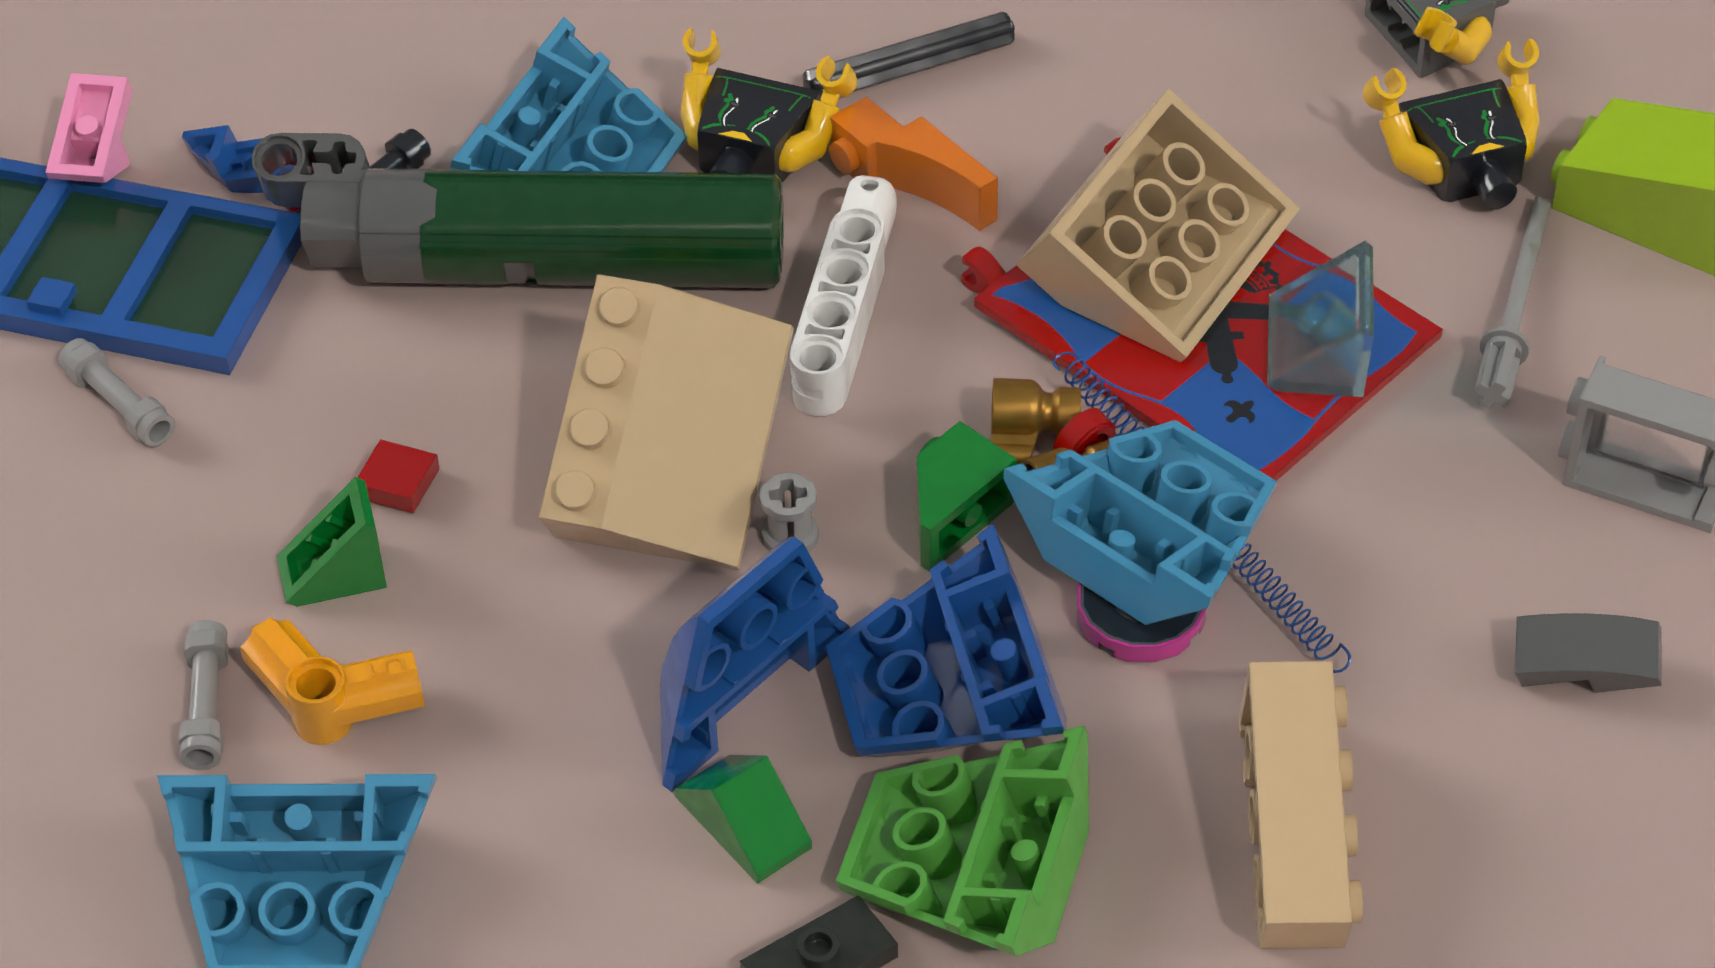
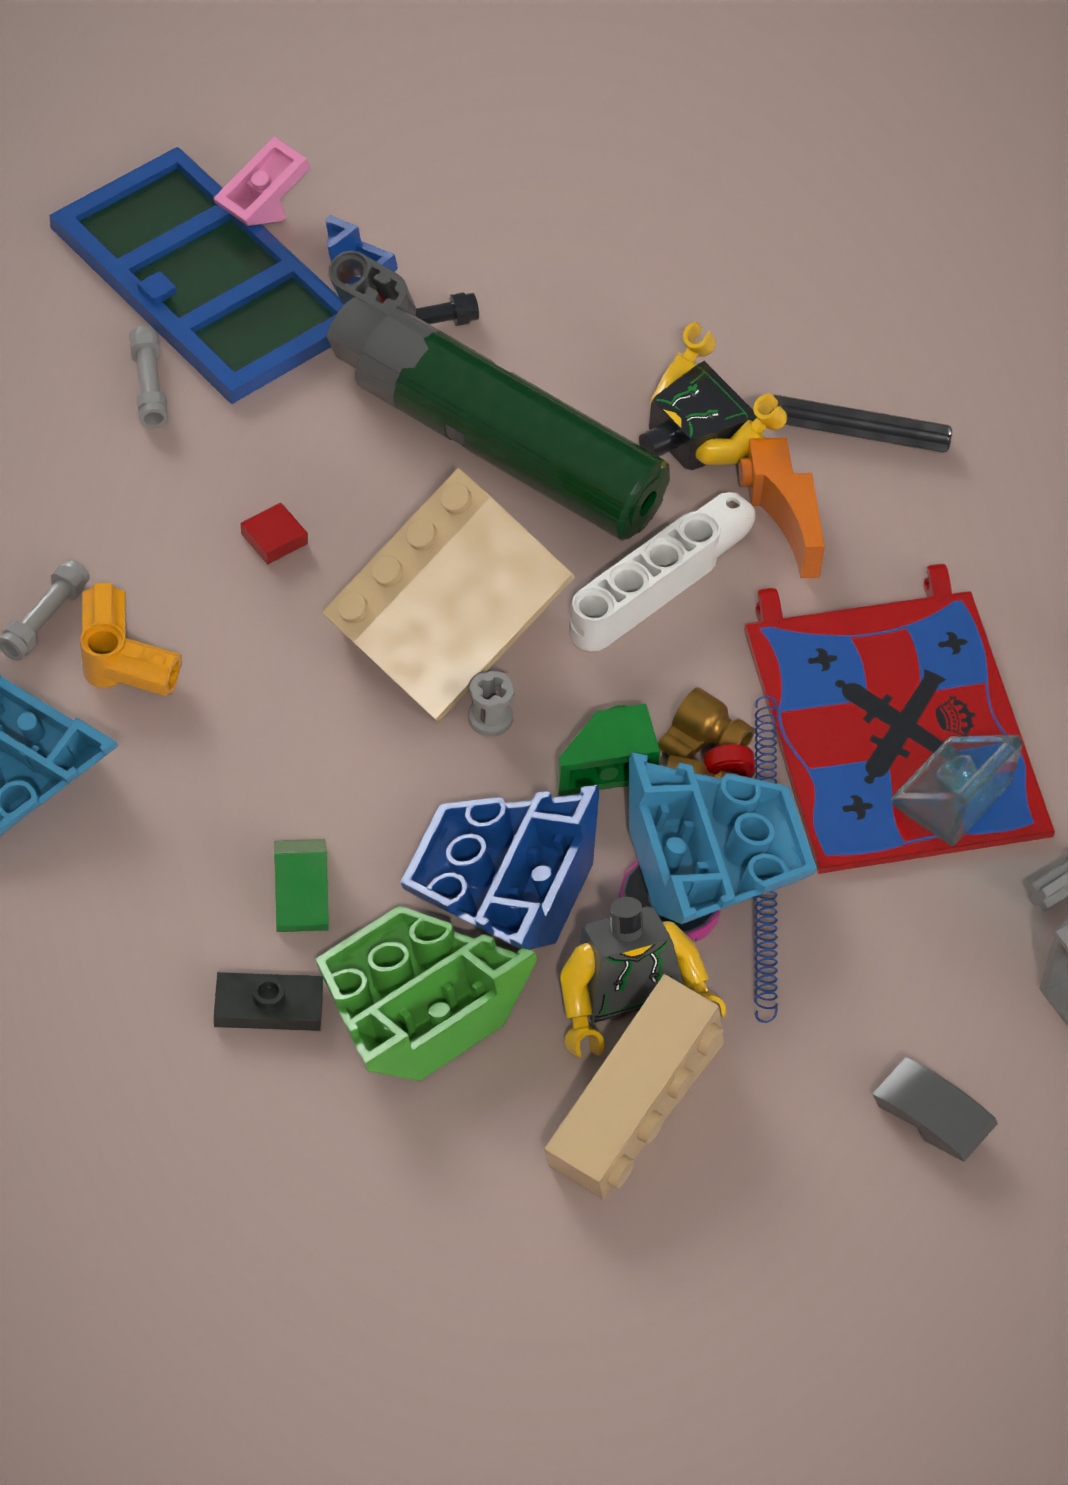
camera: 30 degrees right, 5 degrees up
green slope [277,477,387,607] -> none
dark azure wedge [450,17,686,172] -> none
blue wedge [660,536,850,792] -> none
tan slope [1016,88,1300,362] -> none
none -> torso [560,897,726,1058]

